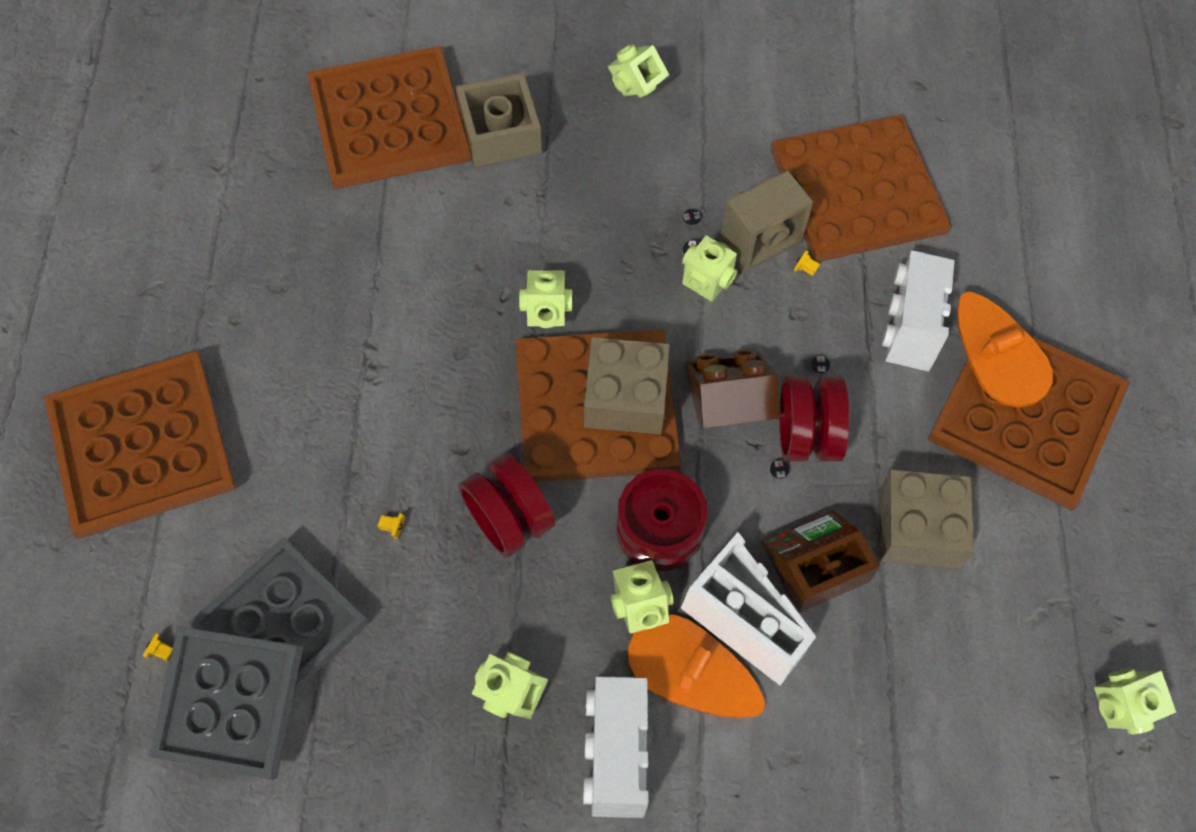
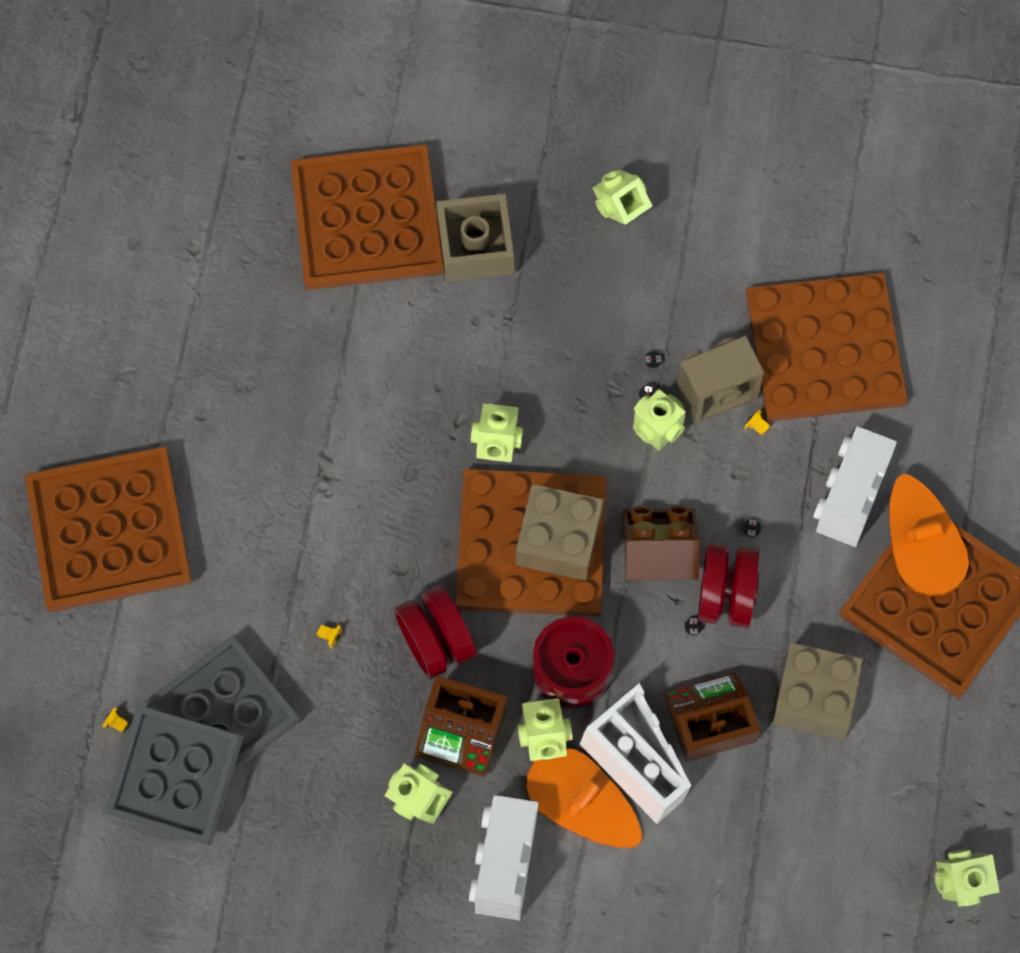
camera: 10 degrees right, 5 degrees up
none -> reddish brown slope [415,676,508,777]

